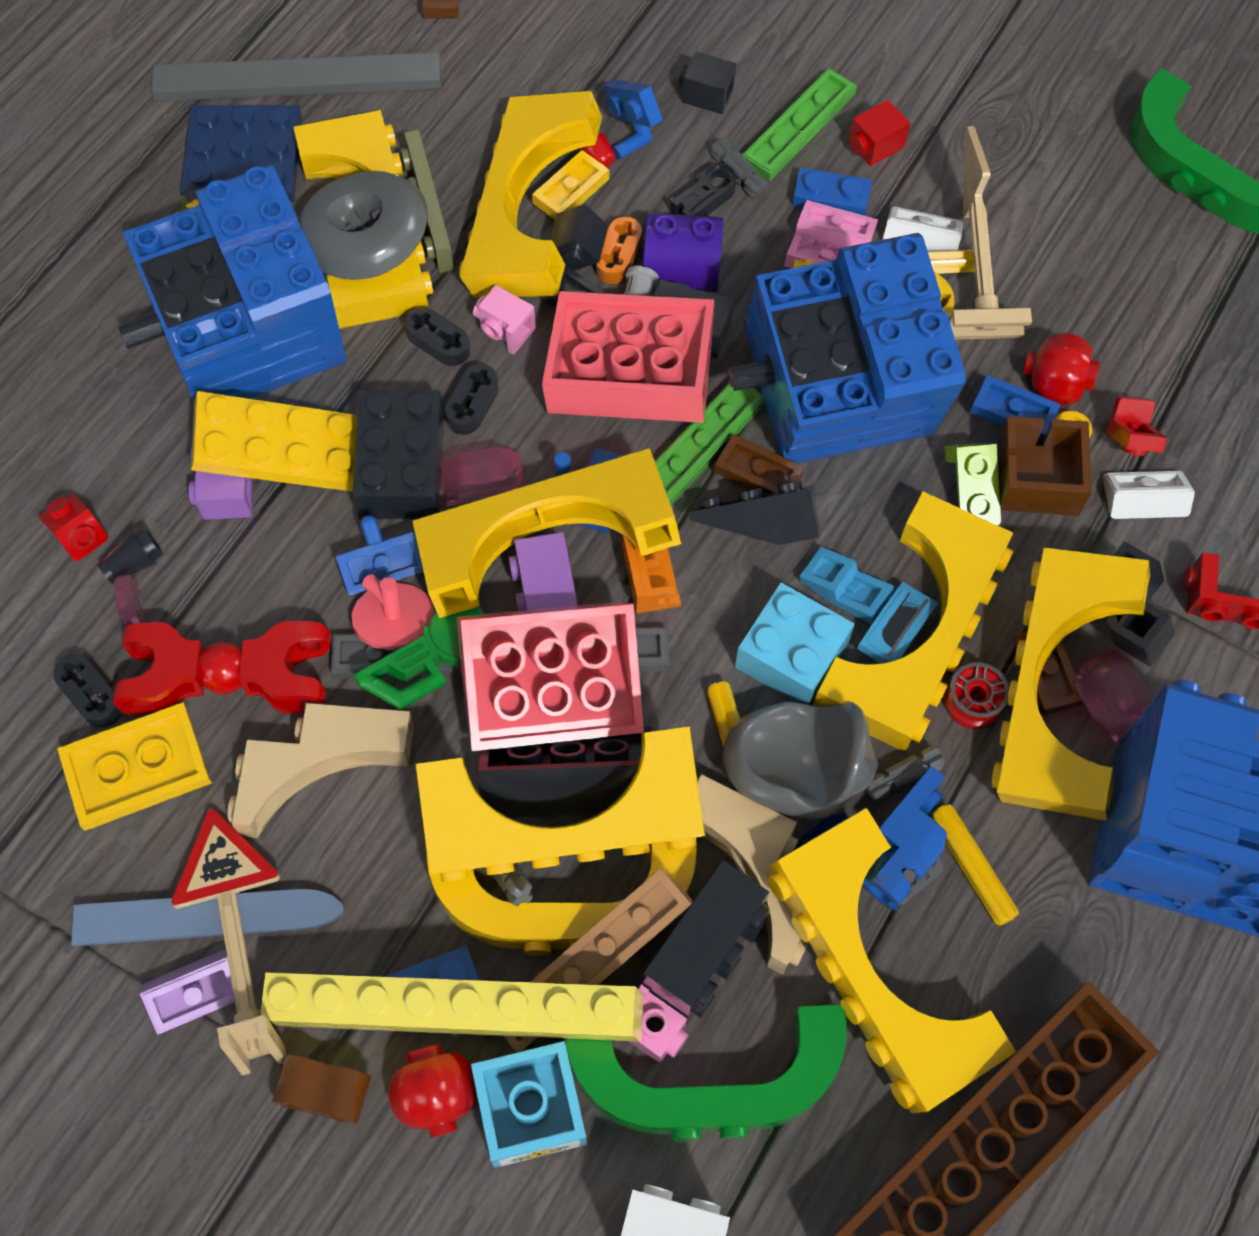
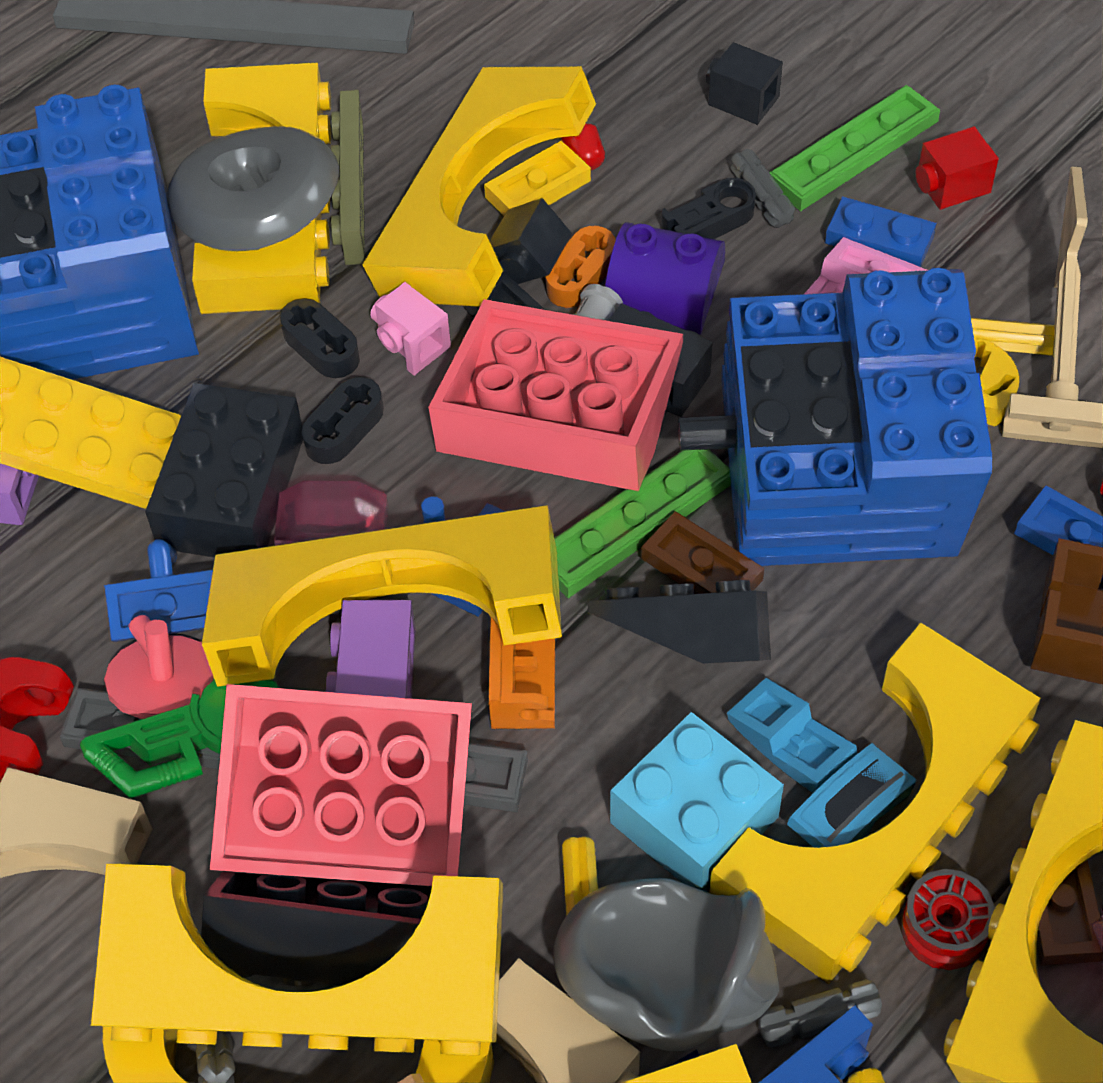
camera: 15 degrees right, 10 degrees down
dark blue plate [180,105,302,202] -> none
blue plate [603,79,663,160] -> none
white slope [883,206,963,251] -> none
bracket [945,442,1001,525] -> none

